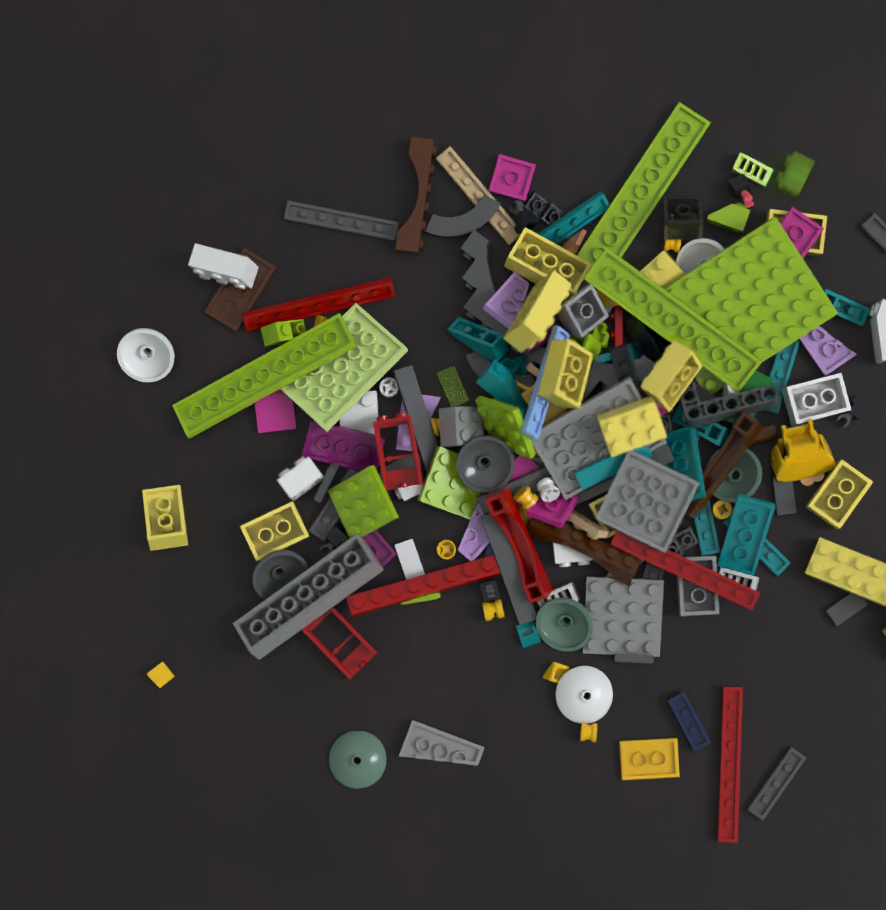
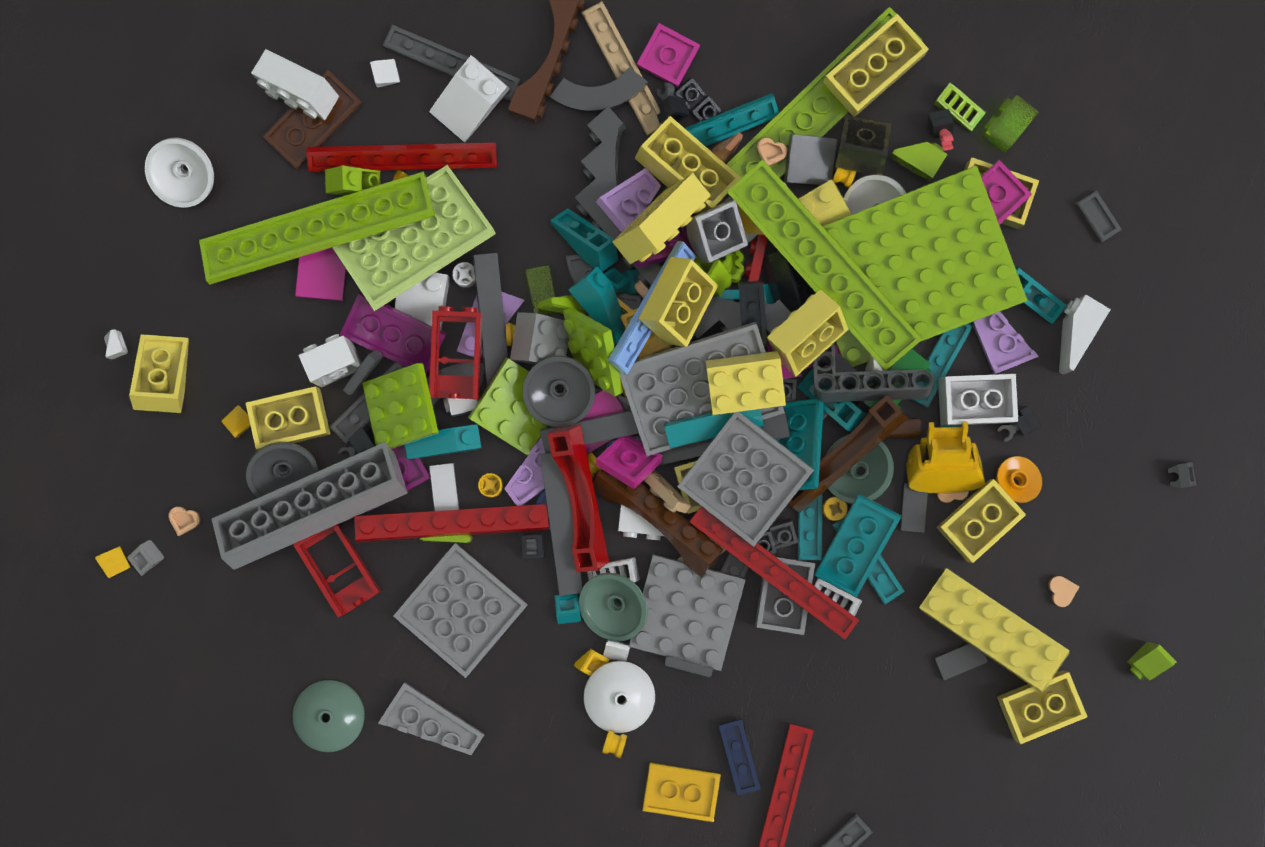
camera: 10 degrees right, 0 degrees up
yellow wheel [482,599,505,621] -> none
yellow wheel [514,485,538,510] -> none
white wheel [537,477,560,502] -> none
none -> white slope [104,329,128,360]
none -> light grey slope [127,540,164,576]
none -> light nougat tile [169,507,201,536]
none -> yellow slope [222,405,251,438]
none -> white slope [370,59,400,88]
none -> light grey plate [393,543,528,678]
none -> teal slope [404,424,481,460]
none -> white slope [429,55,510,142]
none -> lime slope [537,295,587,314]
none -> white slope [603,640,630,661]
none -> light nougat tile [757,138,787,166]
none -> tile [784,134,837,185]
none -> light yellow brick [823,14,929,117]
none -> light orange dish [997,456,1042,503]

